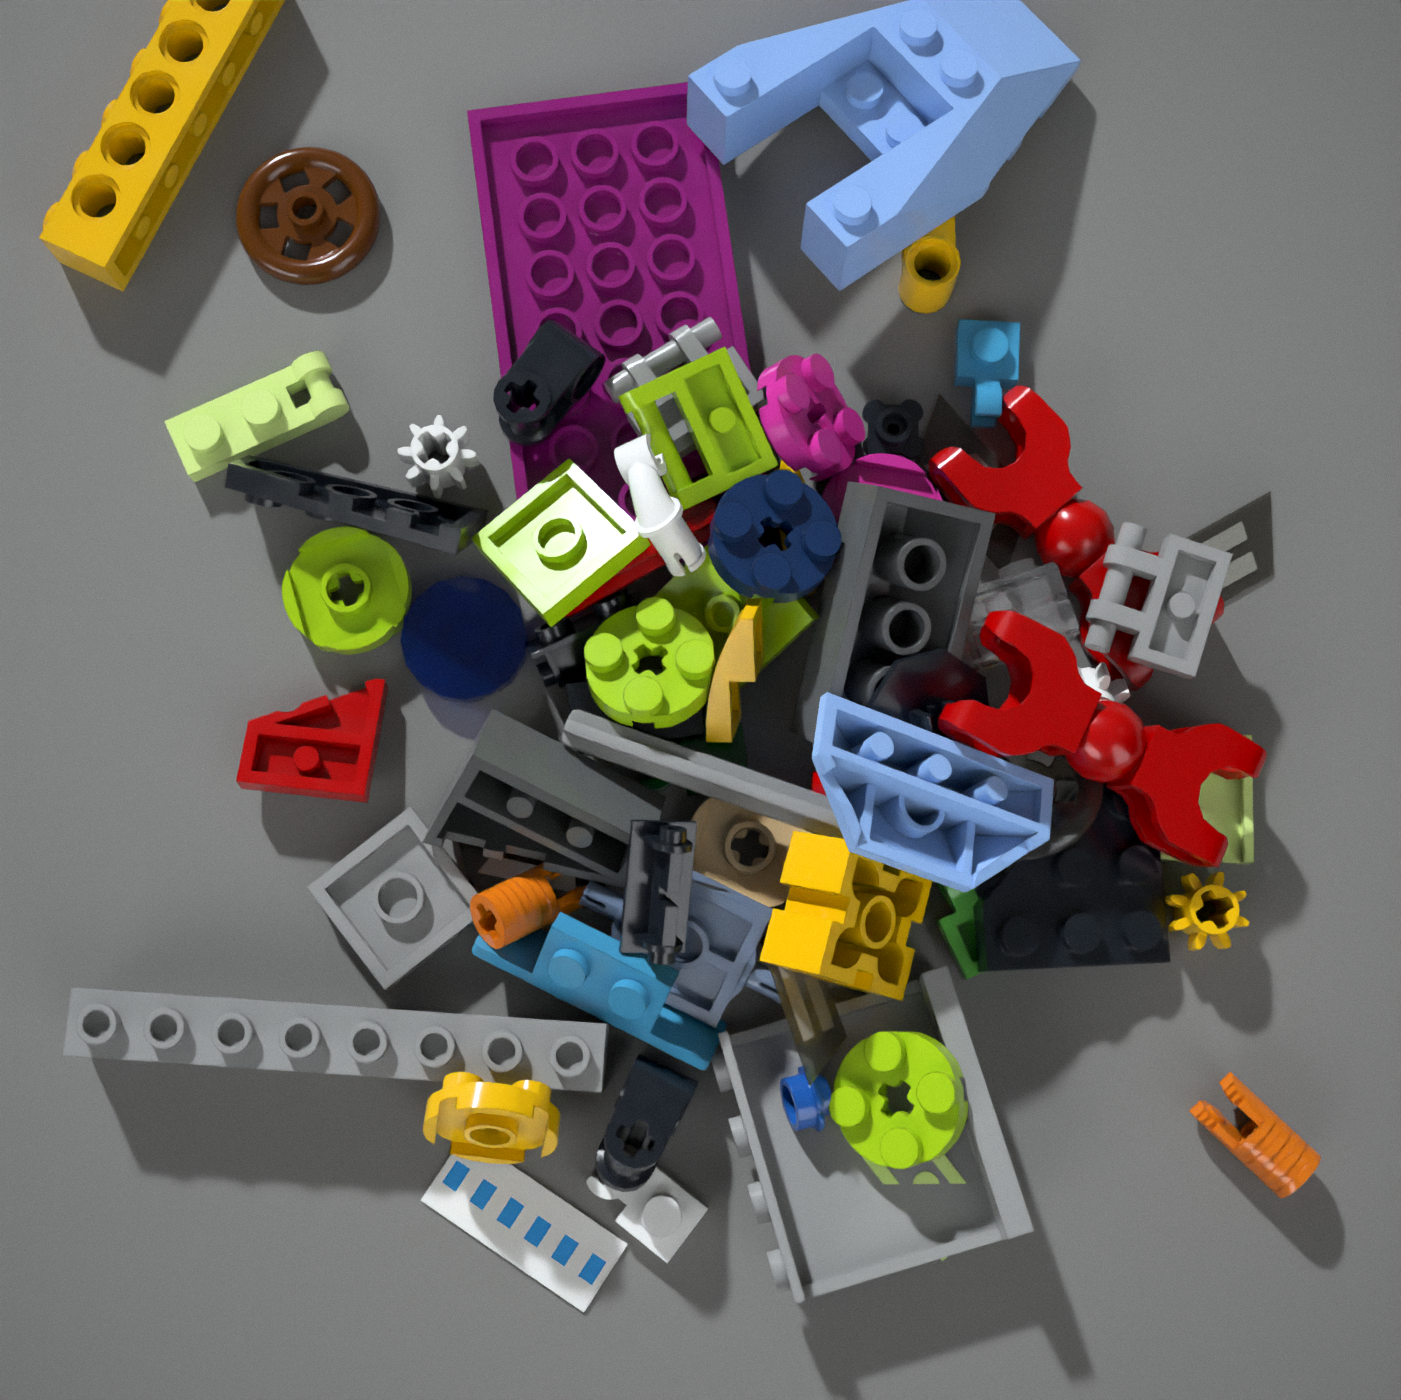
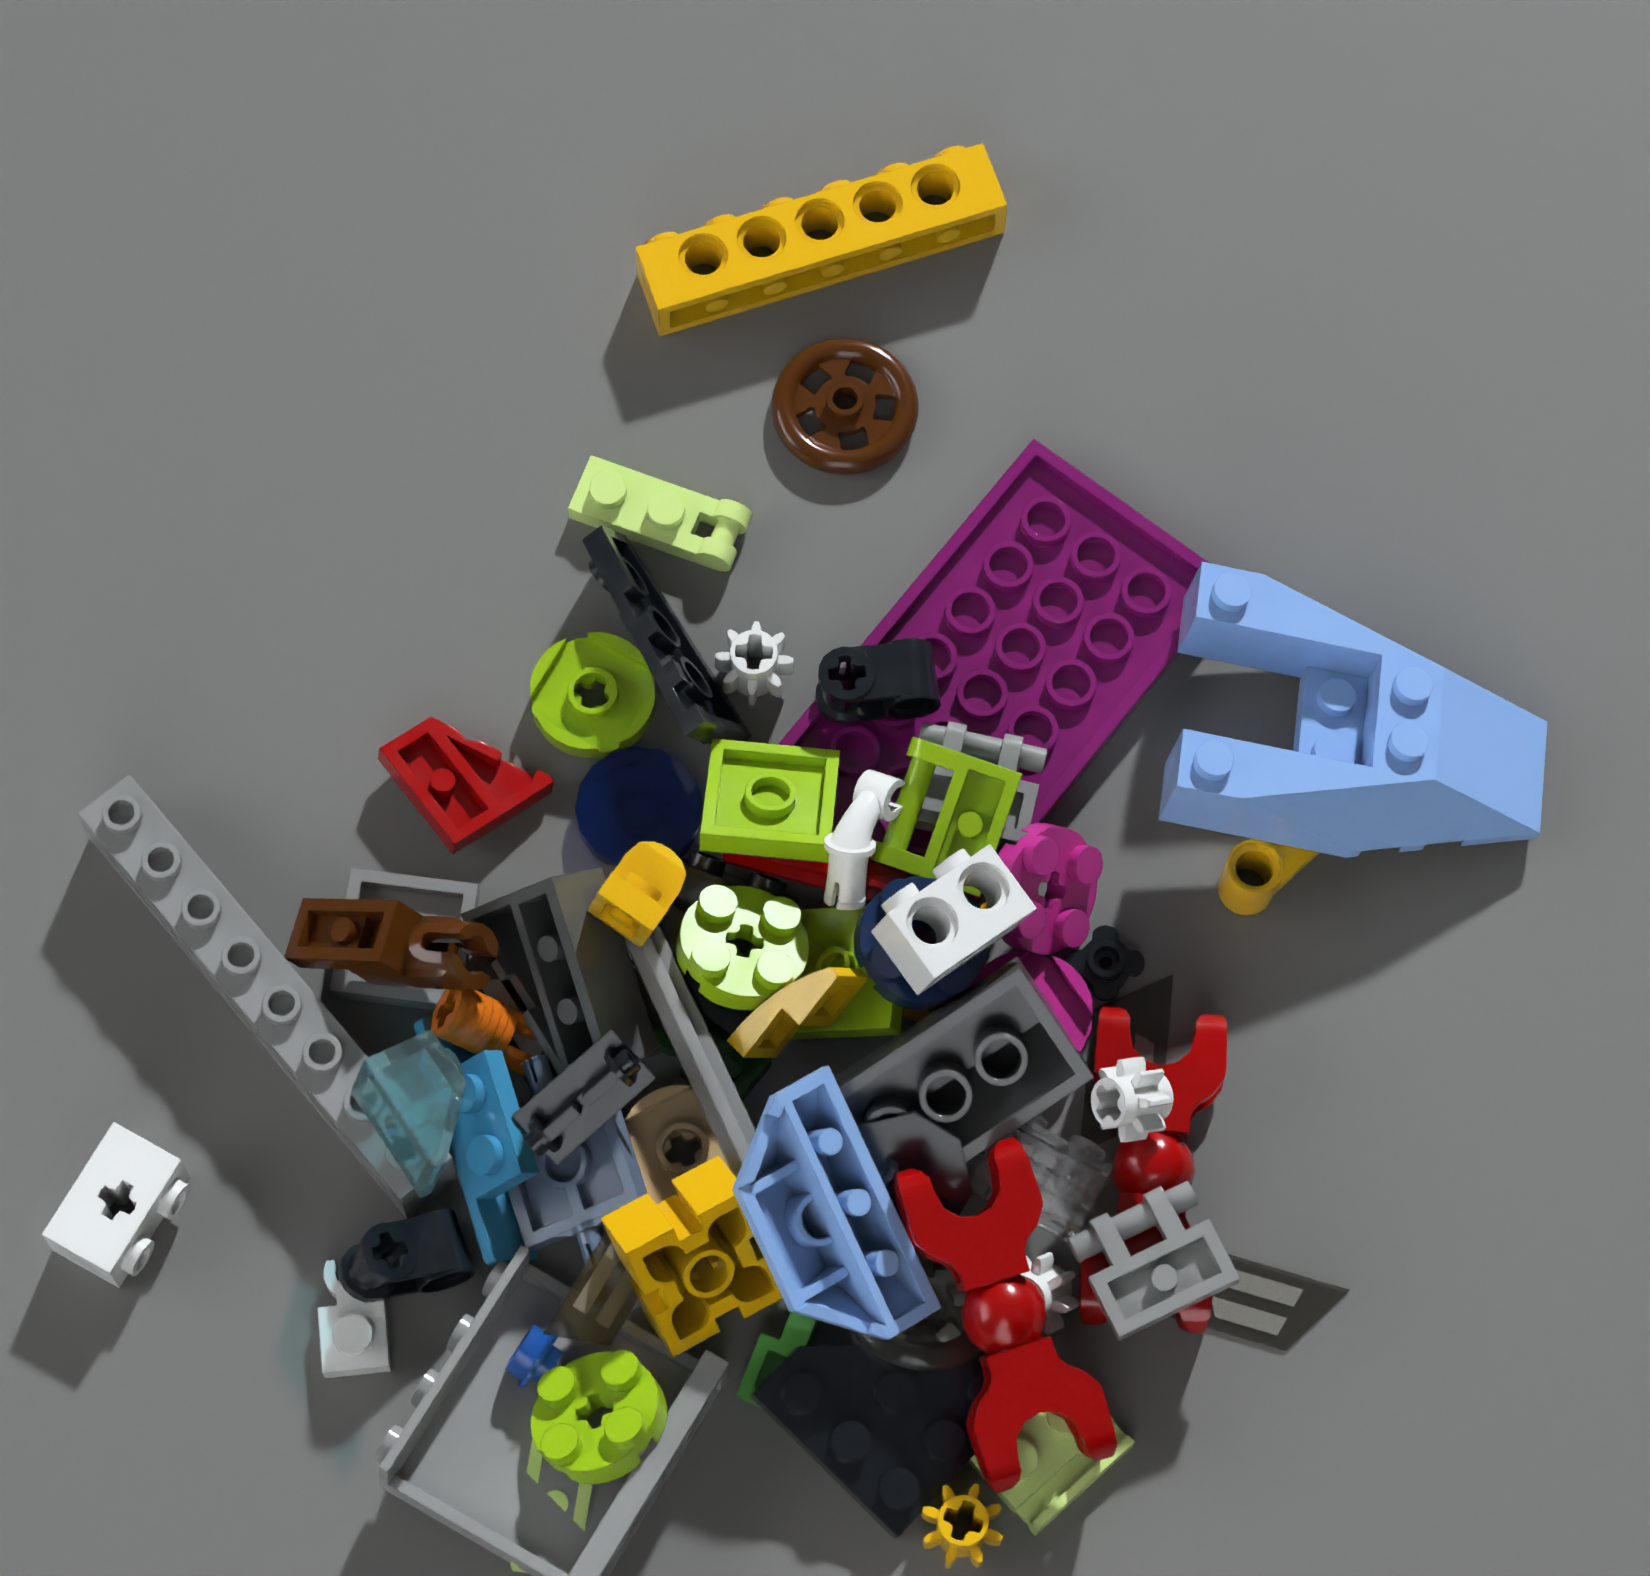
camera: 45 degrees right, 10 degrees down
white sticker [420,1154,628,1313] -> none
yellow plate [423,1072,561,1164] -> none
dark azure plate [954,319,1020,429] -> none
none -> white brick [42,1122,190,1288]
none -> reddish brown plate [284,898,498,990]
none -> clear light blue slope [351,1029,466,1198]
none -> yellow plate [587,841,686,948]
none -> white brick [871,844,1037,996]
none -> white gear [1091,1056,1174,1143]

